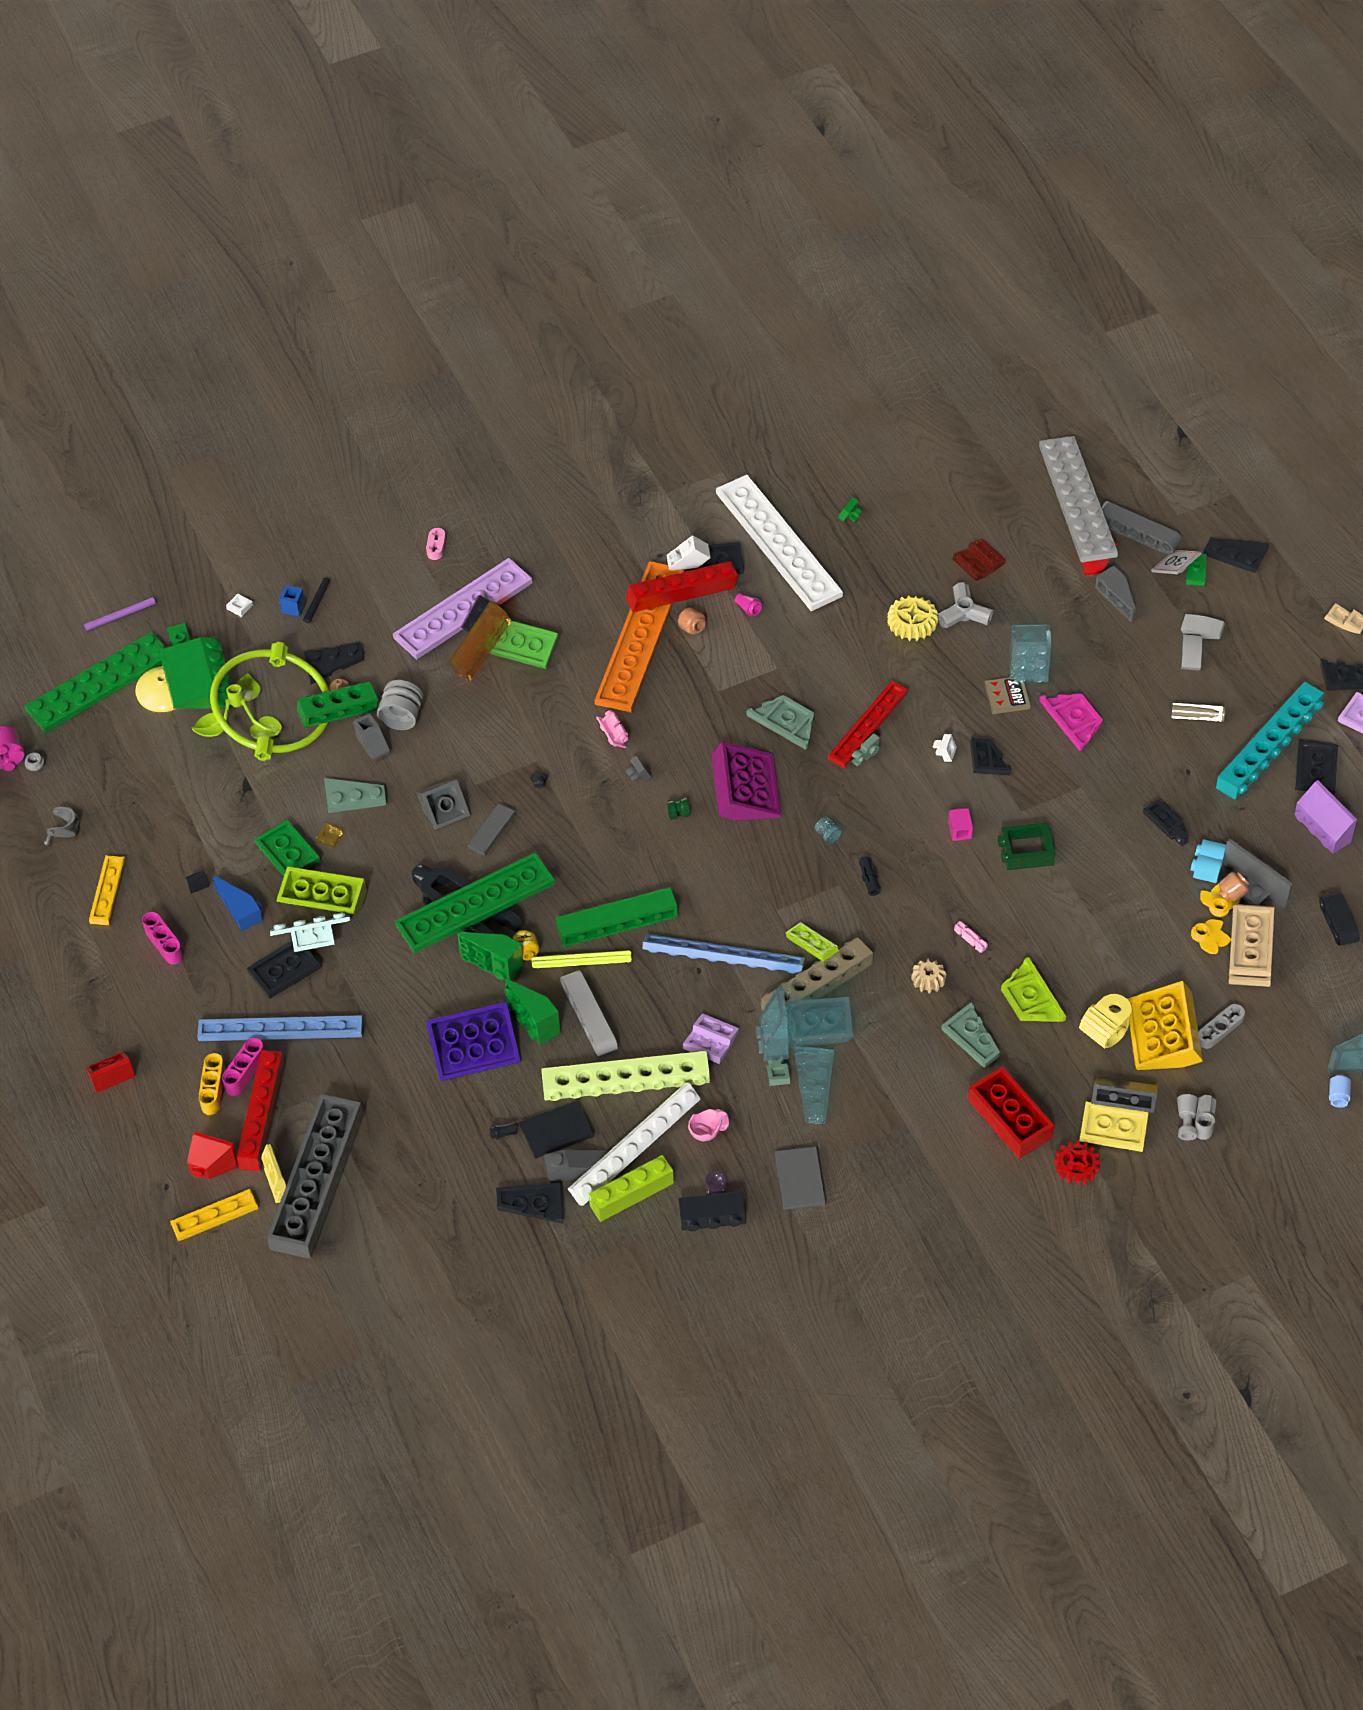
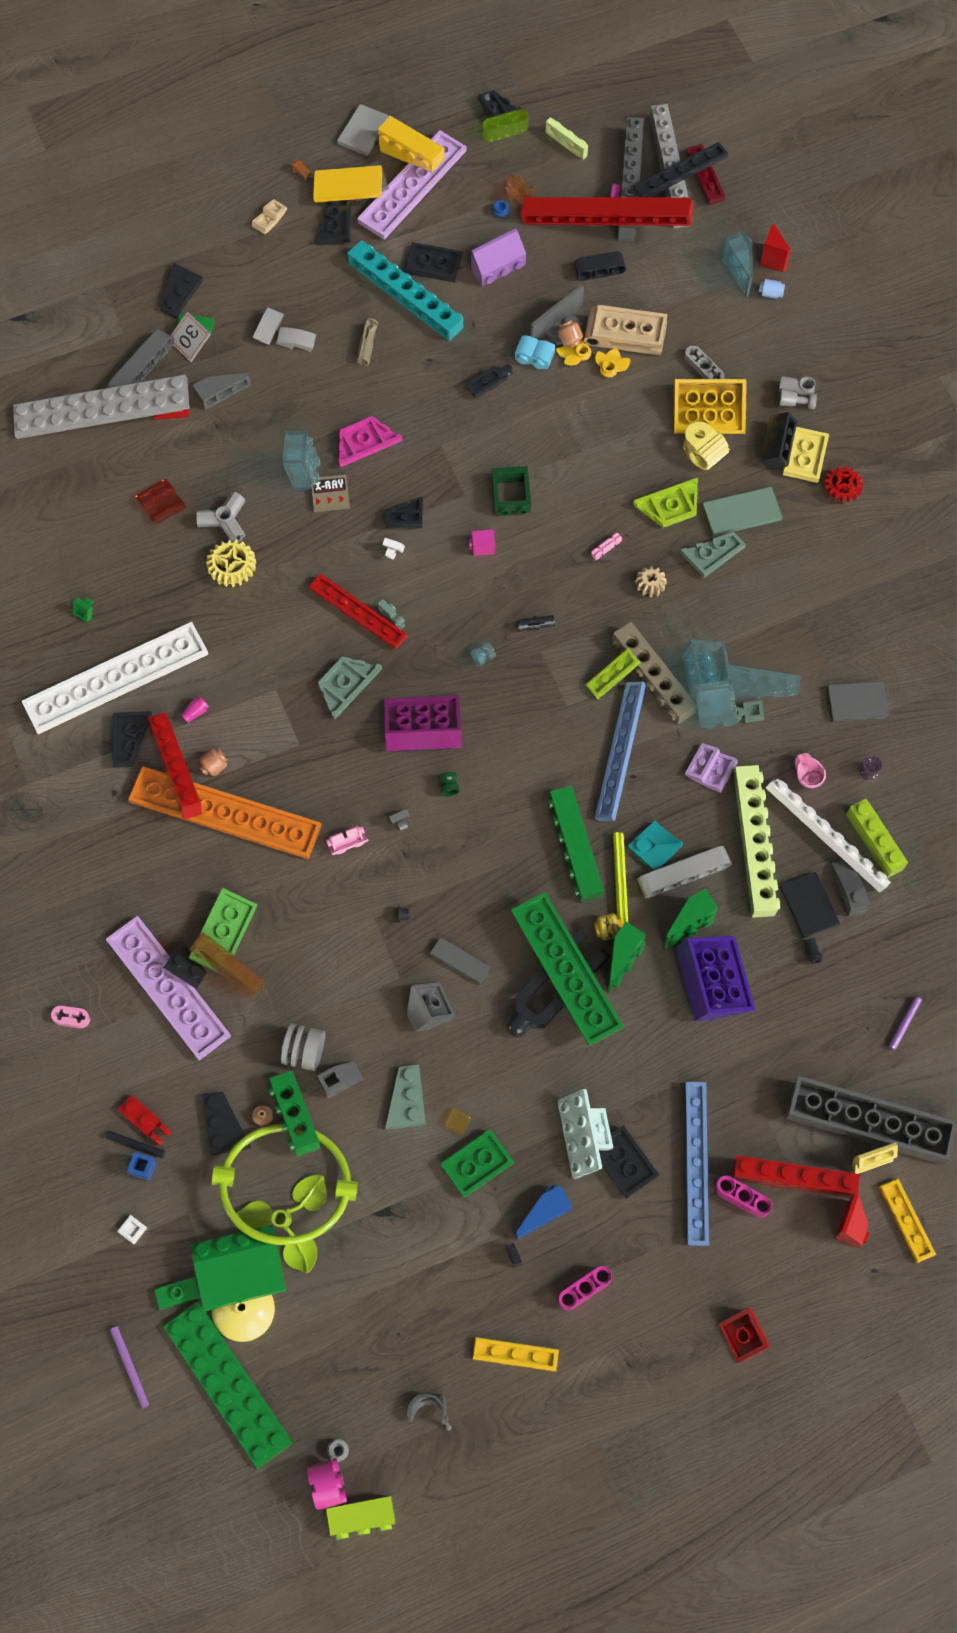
camera: 90 degrees left, 15 degrees up
yellow beam [199,1053,225,1115] -> none
lime slope [277,866,367,914] -> none
black wing [496,1182,563,1224] -> none
white slope [667,535,710,570] -> none
black brick [678,1191,745,1231] -> none
red brick [968,1066,1054,1159] -> none
none -> red hinge [118,1095,172,1145]
none -> teal plate [628,821,683,871]
none -> sand green tile [702,487,783,536]
none -> medium lavender bar [888,996,922,1050]

